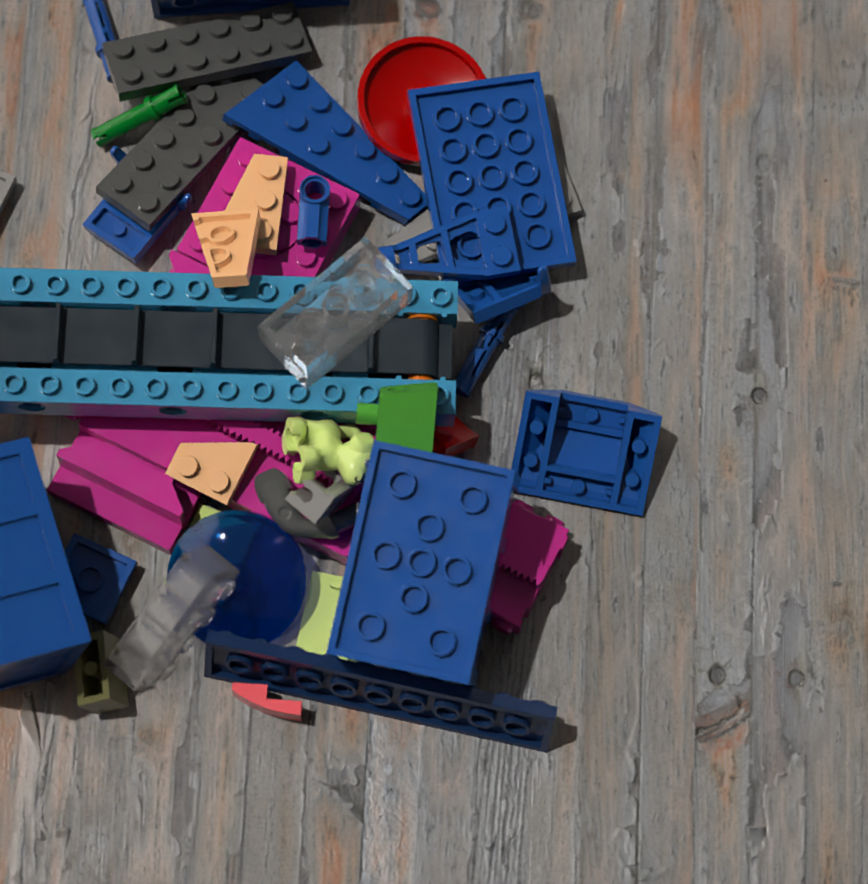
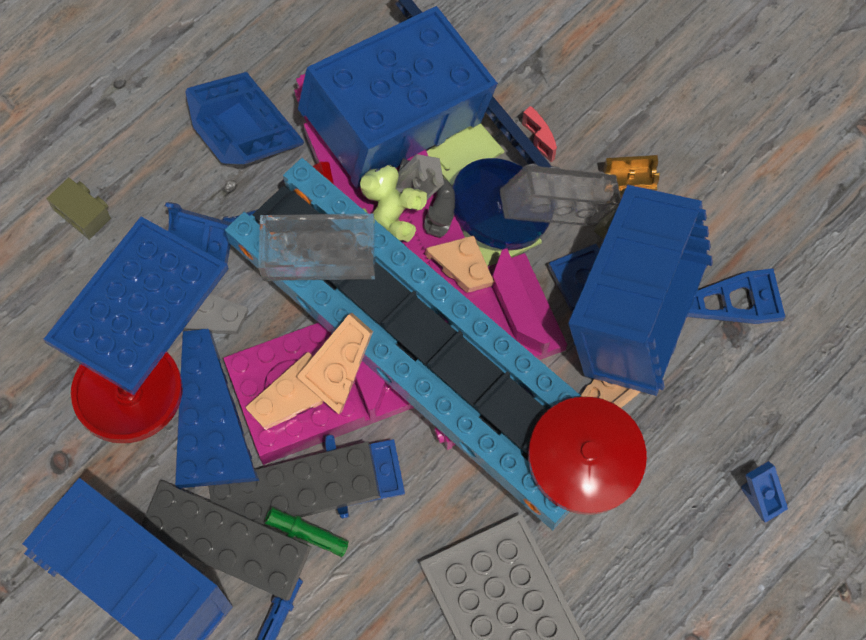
camera: 135 degrees left, 5 degrees down
blue piece [297,175,330,249] -> none
bright green torso [356,382,438,452] -> none
blue plate [377,206,521,280] -> none
none -> olive brick [46,177,111,240]
none -> pearl gold hinge [603,155,660,194]

